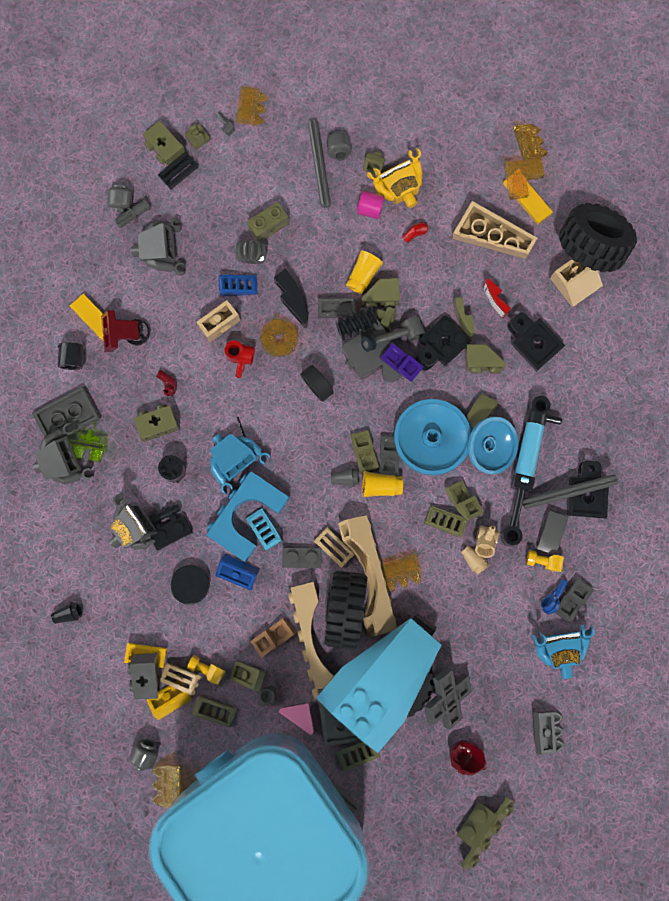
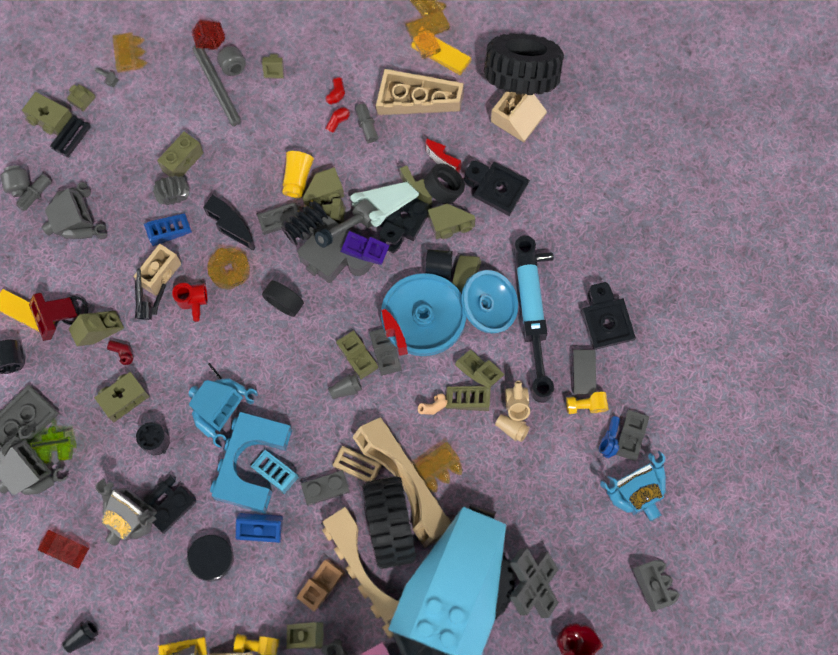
camera: 15 degrees left, 10 degrees down
dark pink piece [357,190,384,219] -> none
yellow plant [362,471,403,498] -> none
yellow torso [367,148,423,208] -> none
dark grey axle [522,474,618,509] -> none
none -> clear red slope [37,529,89,569]
none -> olive slope [68,311,124,346]
none -> black plant [135,268,166,320]
none -> clear red brick [191,20,225,50]
none -> red arm [326,77,345,105]
none -> light aqua flag [350,182,419,227]
none -> dark grey axle [356,104,379,143]
none -> red slope [381,309,408,356]
none -> light nougat arm [418,394,447,415]
none -> black tyre [424,163,465,204]
none -> black piece [425,249,453,278]

